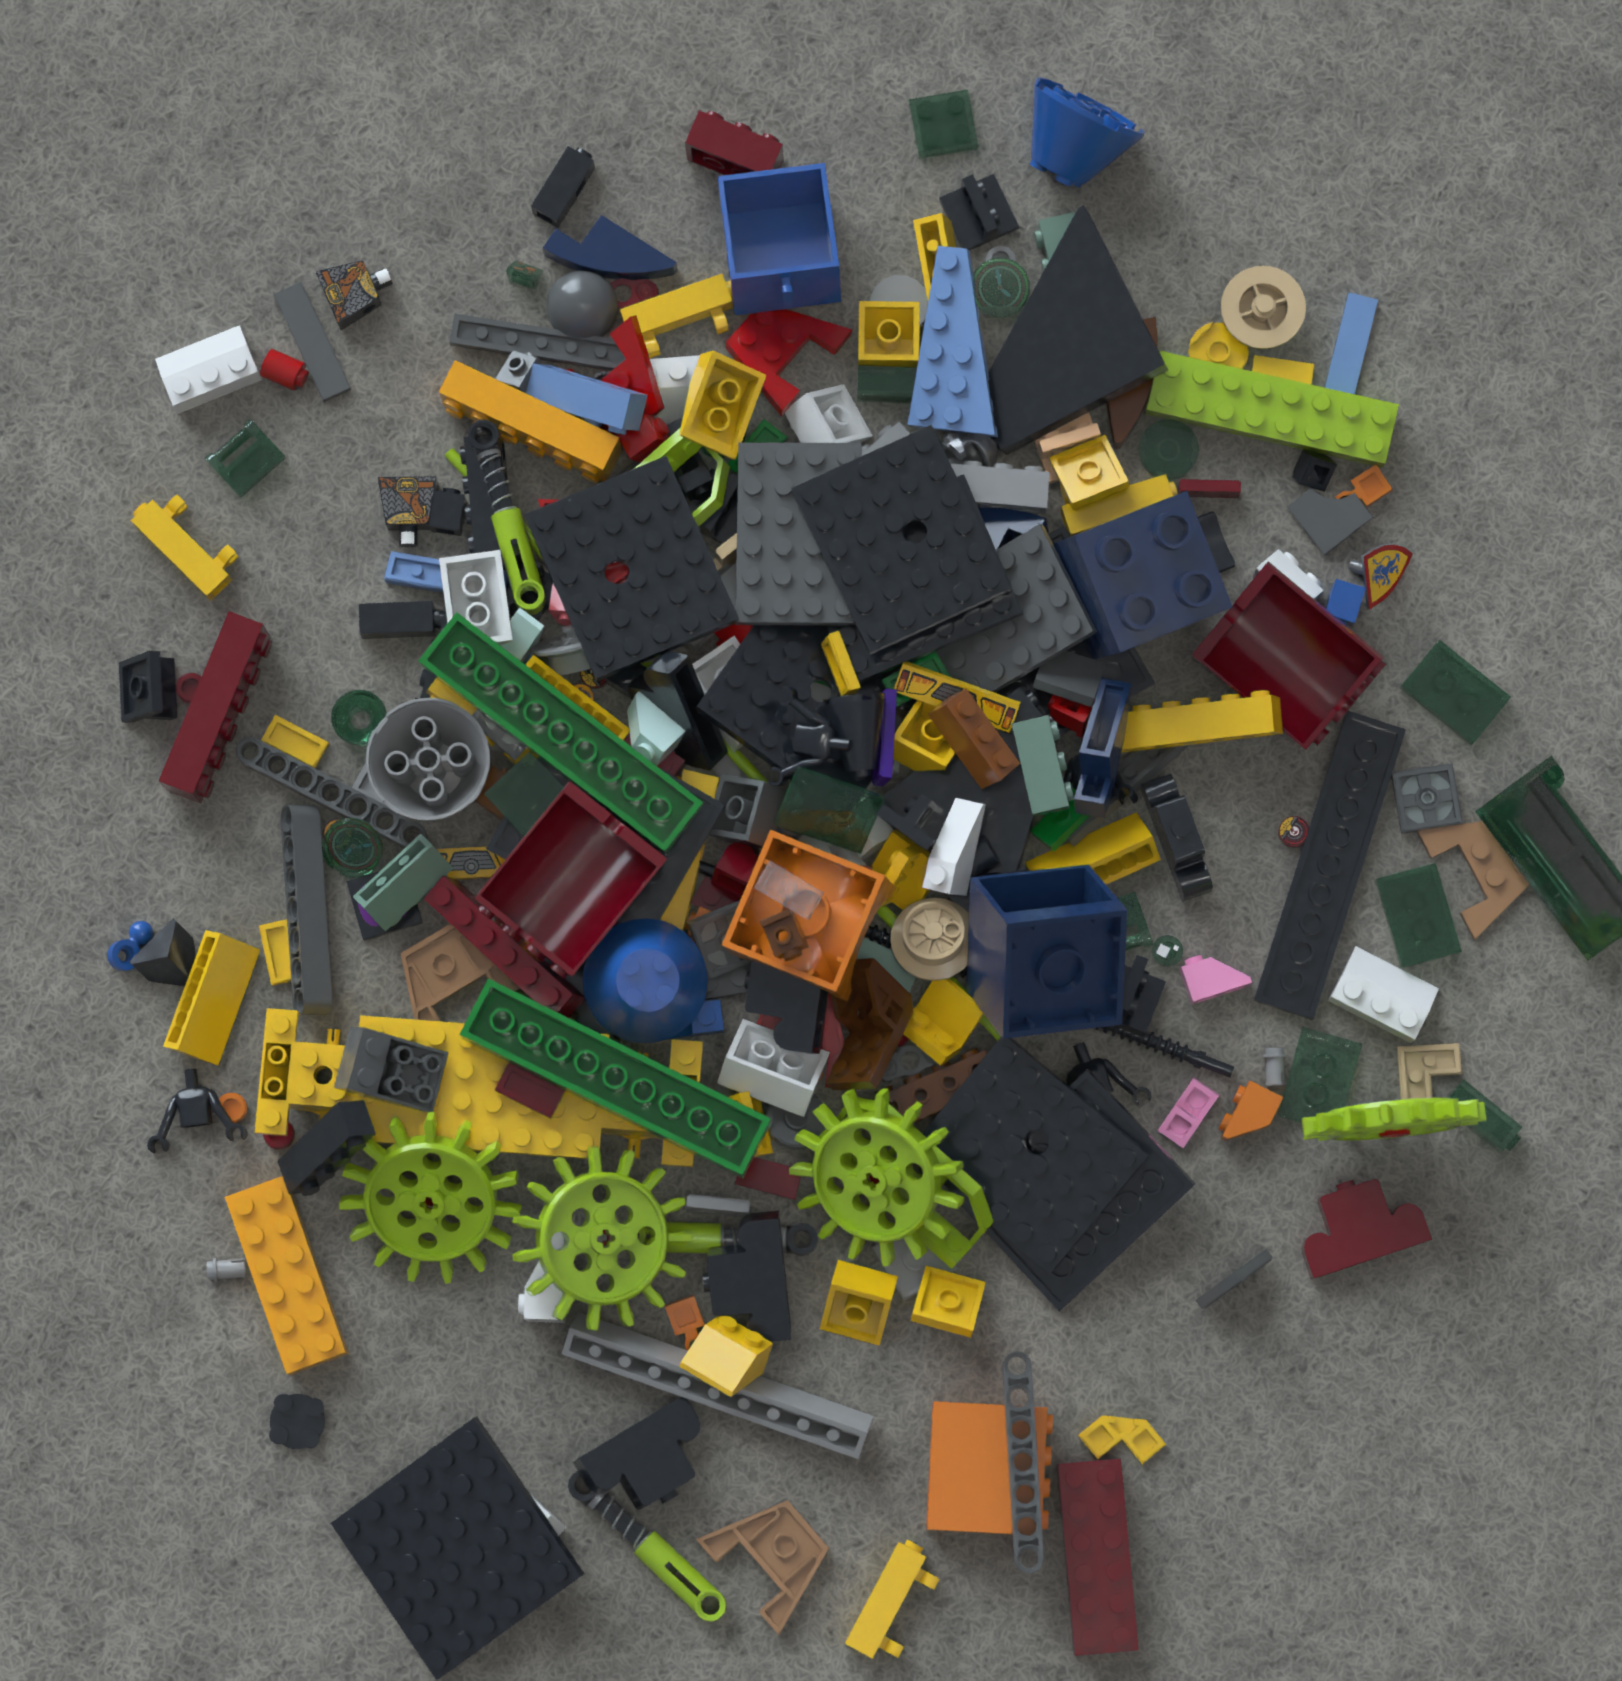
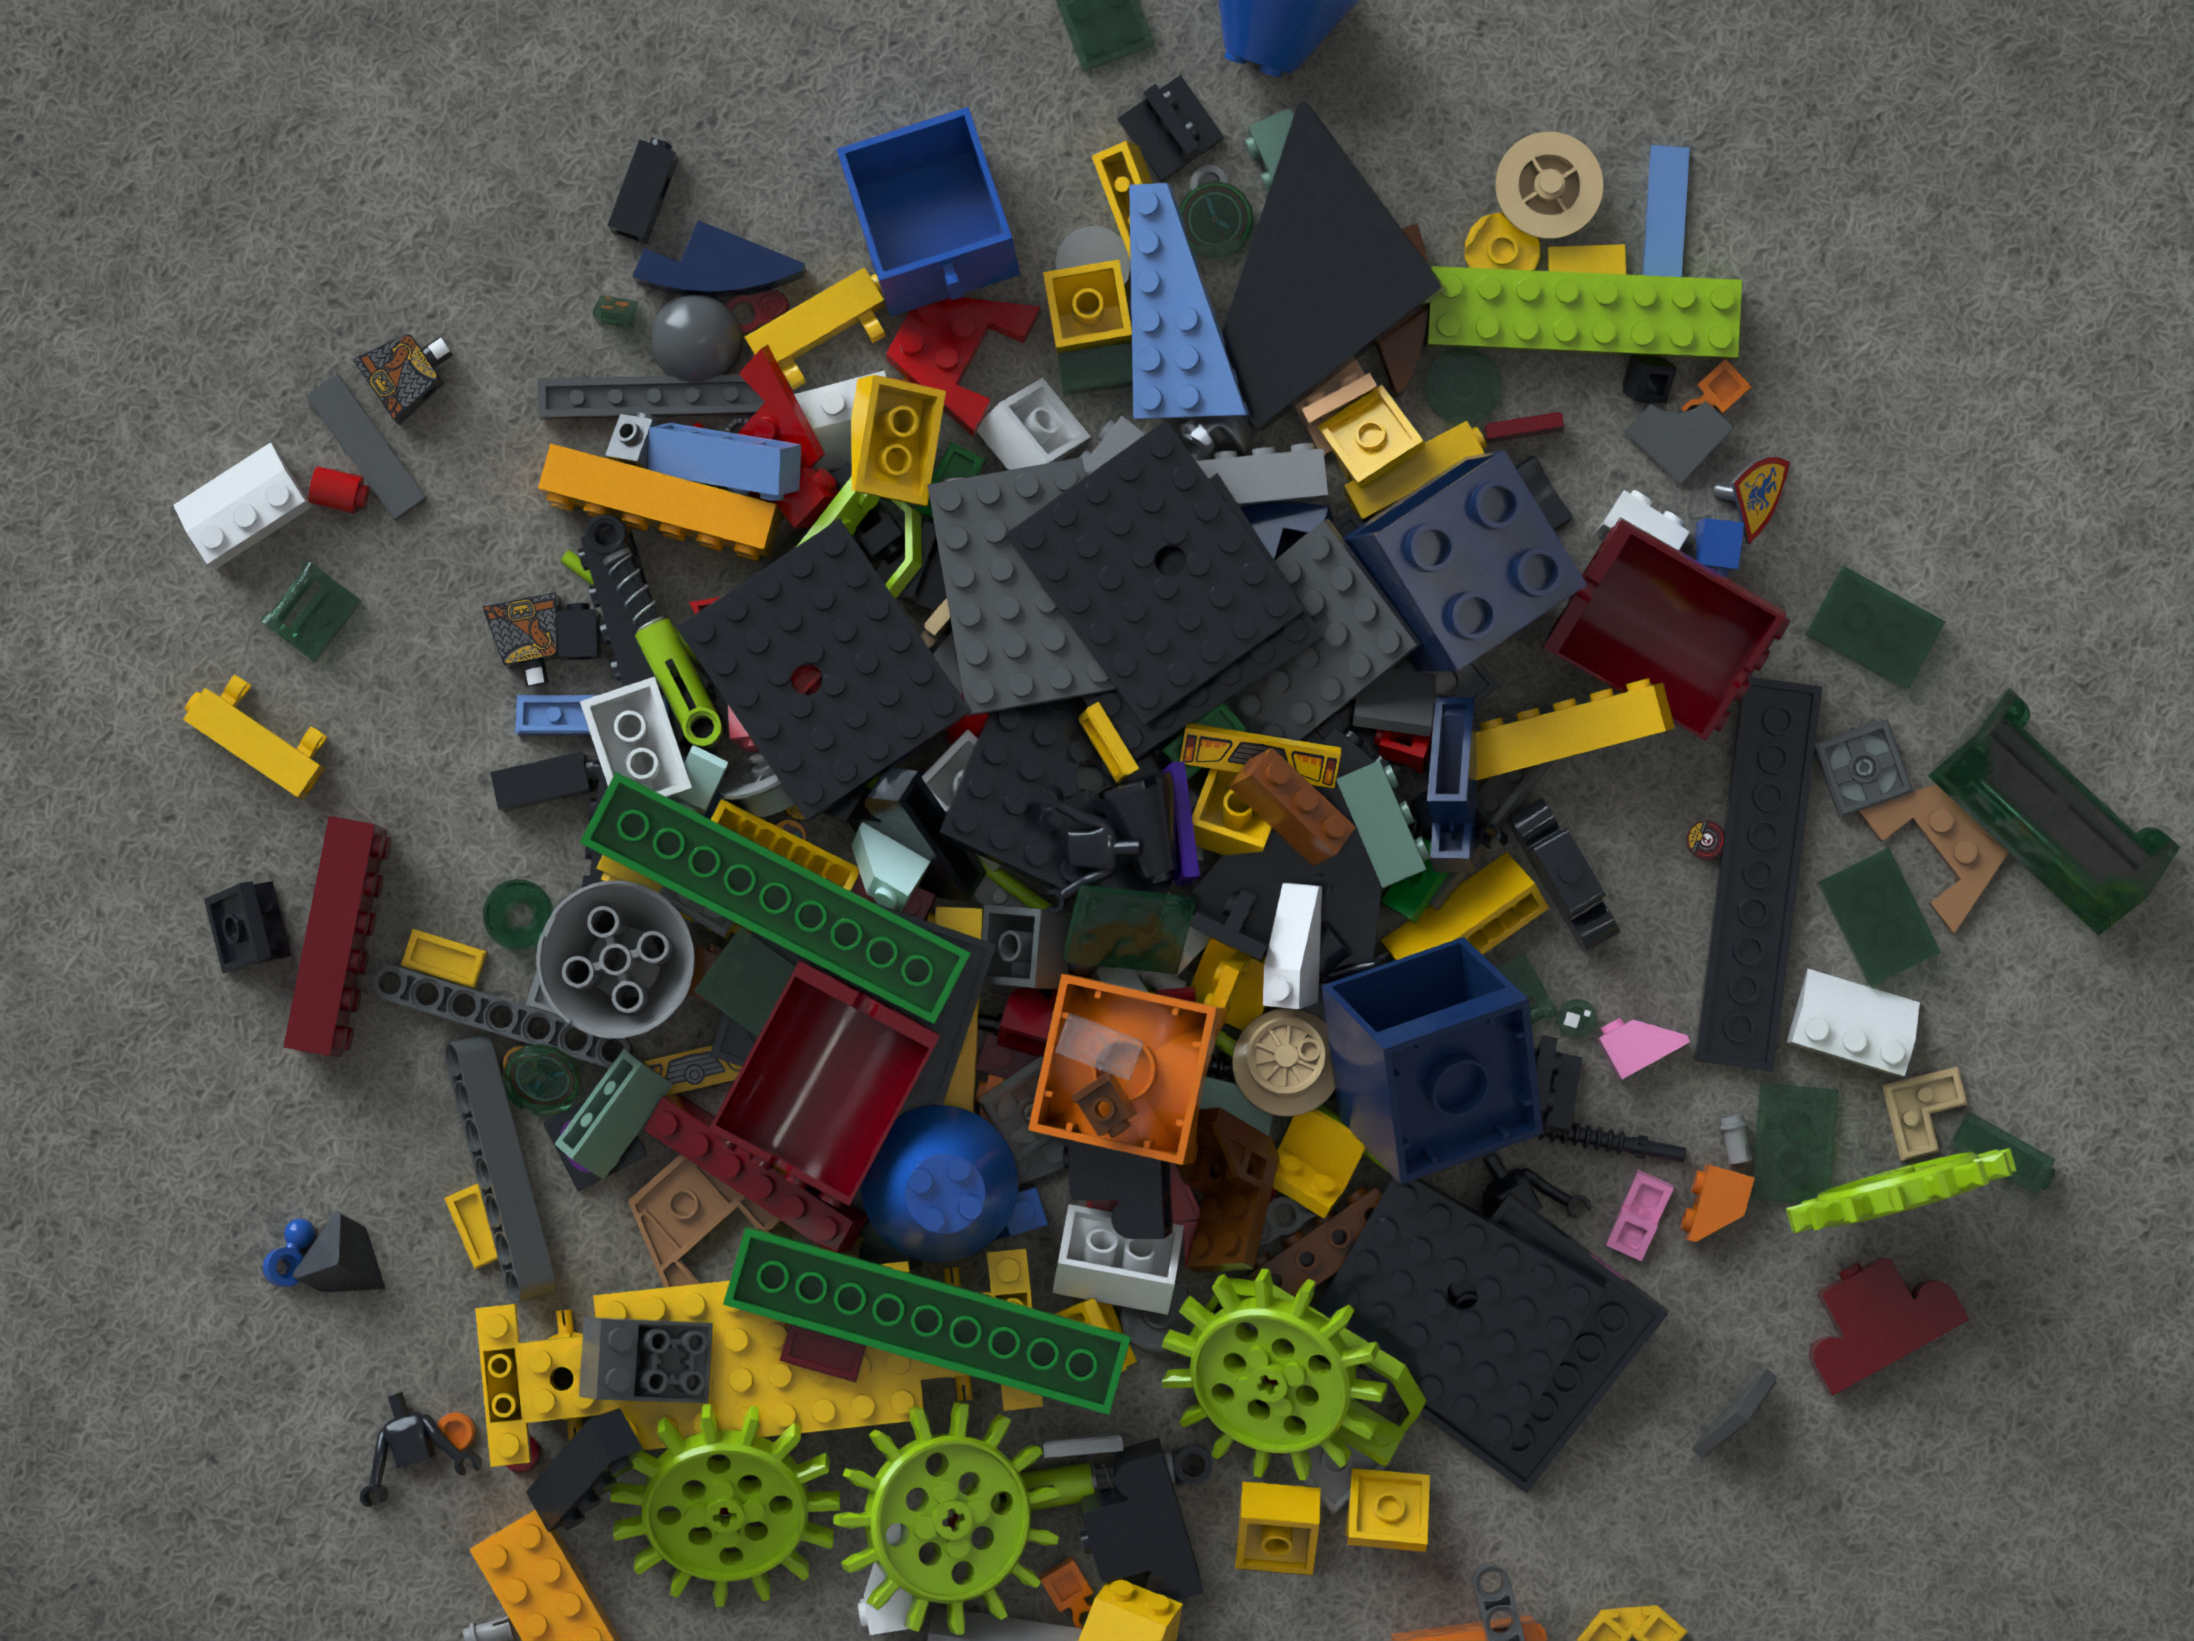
camera: 10 degrees left, 5 degrees up
yellow brick [163,930,260,1066] -> none
dark red tile [176,673,202,704] -> none
dark red brick [685,110,784,175] -> none
dark red tile [735,1157,801,1200] -> none

